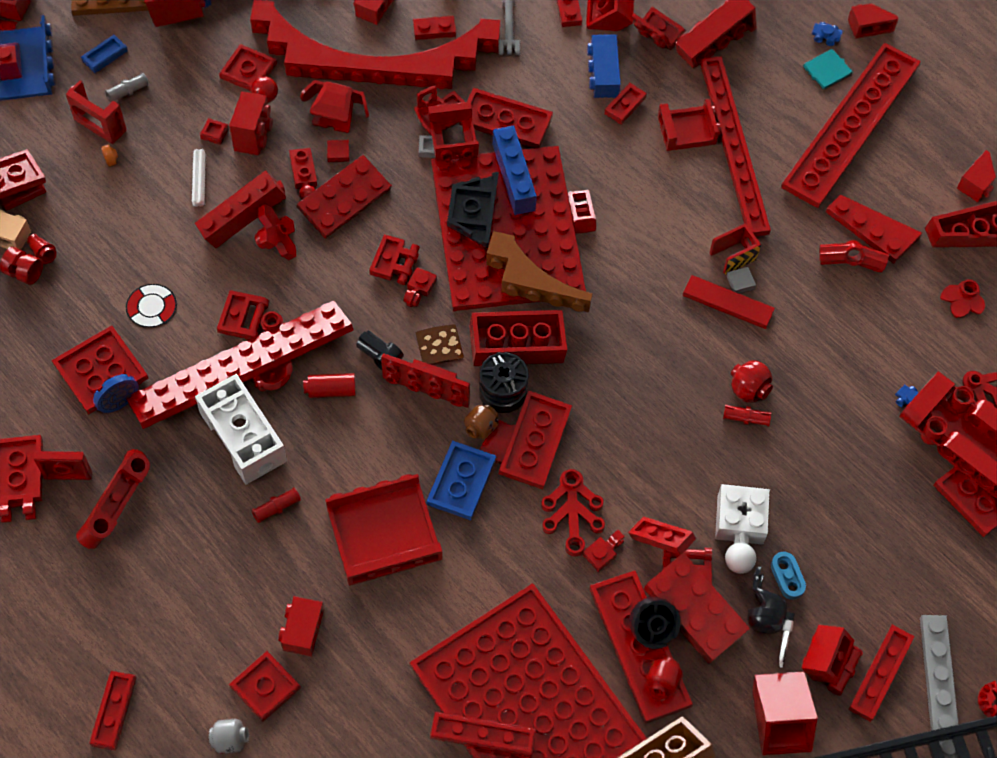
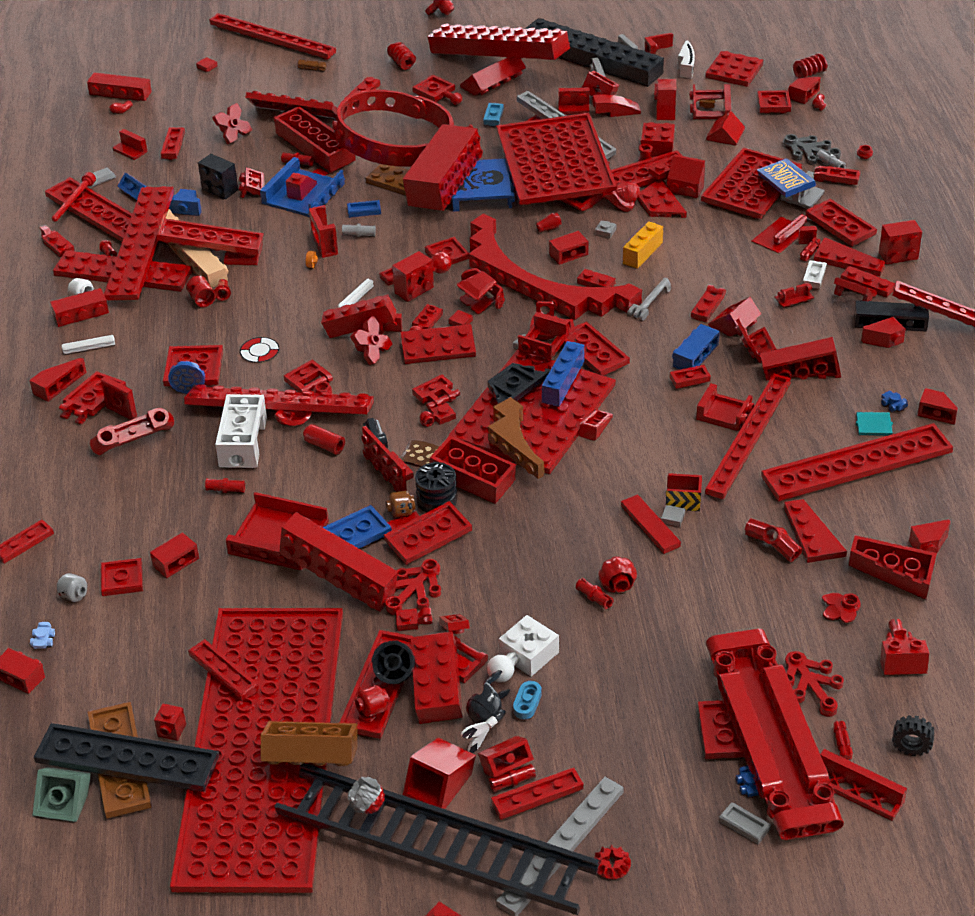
camera: 40 degrees right, 20 degrees down
none -> red brick [279,512,398,612]

